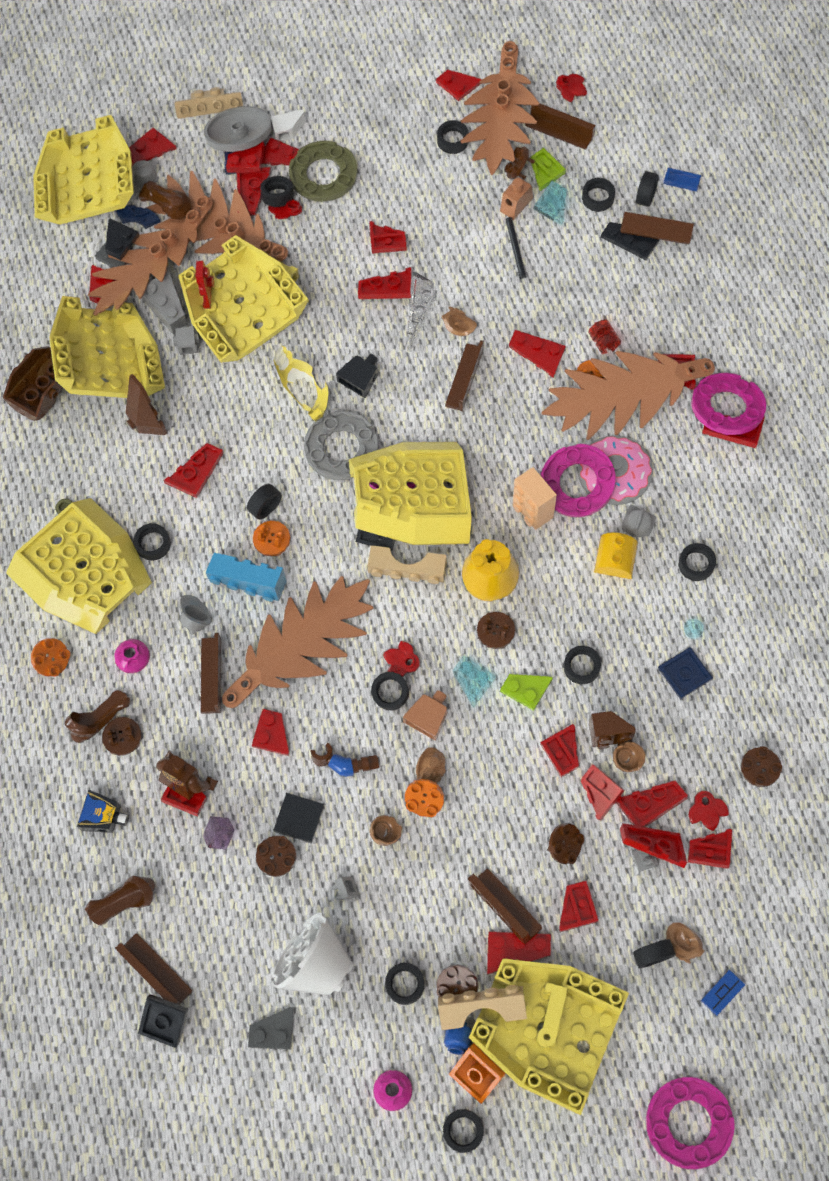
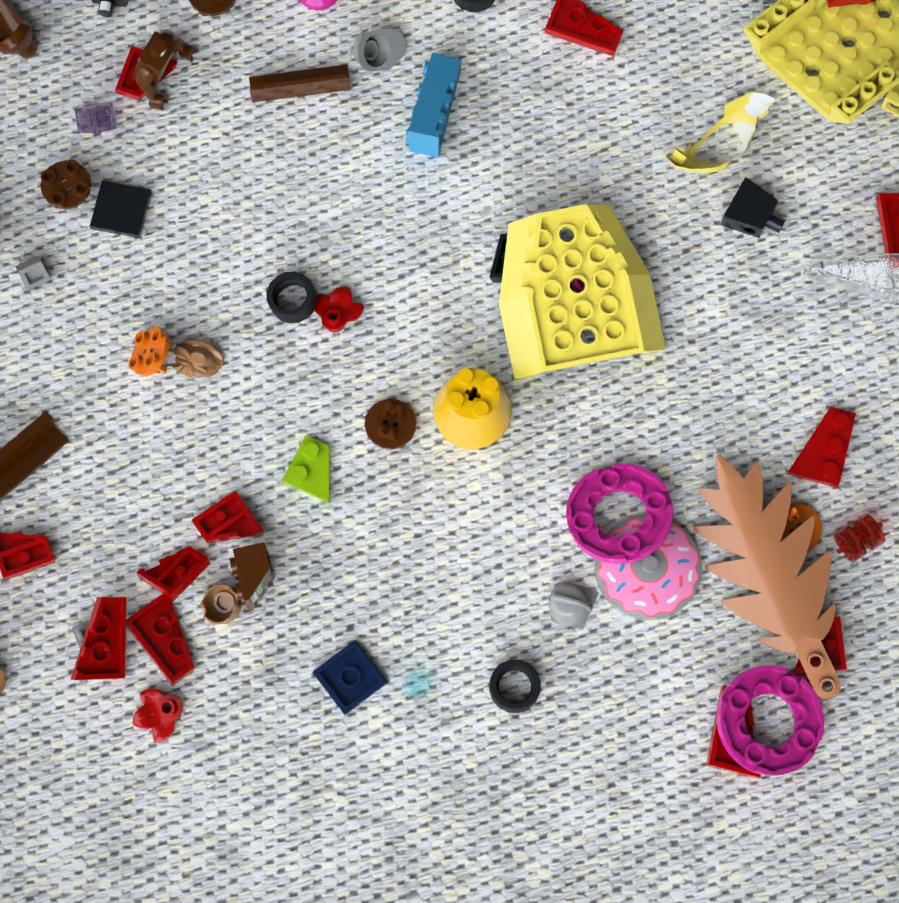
camera: 80 degrees right, 5 degrees up
nougat plant [222,576,374,708] -> none
black tyre [246,483,282,520] -> none
red wing [251,709,289,756] -> none
orange plate [253,520,290,556] -> none
light grey plate [304,411,378,480] -> none
reddish brown piece [311,743,379,777] -> none
tan arch [367,546,447,584] -> none
medium nougat hair [370,815,402,846] -> none
nougat torso [403,690,448,741] -> none
medium nougat hat [441,307,477,336] -> none
reddish brown panel [445,340,484,411] -> none
clear light blue wing [452,656,496,708] -> none
light nougat brick [512,467,557,530] -> none
reddish brown plate [547,823,585,864] -> none
black tyre [563,645,601,685] -> none
yellow brick [594,532,638,579] -> none
red wing [687,829,732,869] -> none
reddish brown plate [740,746,782,787] -> none

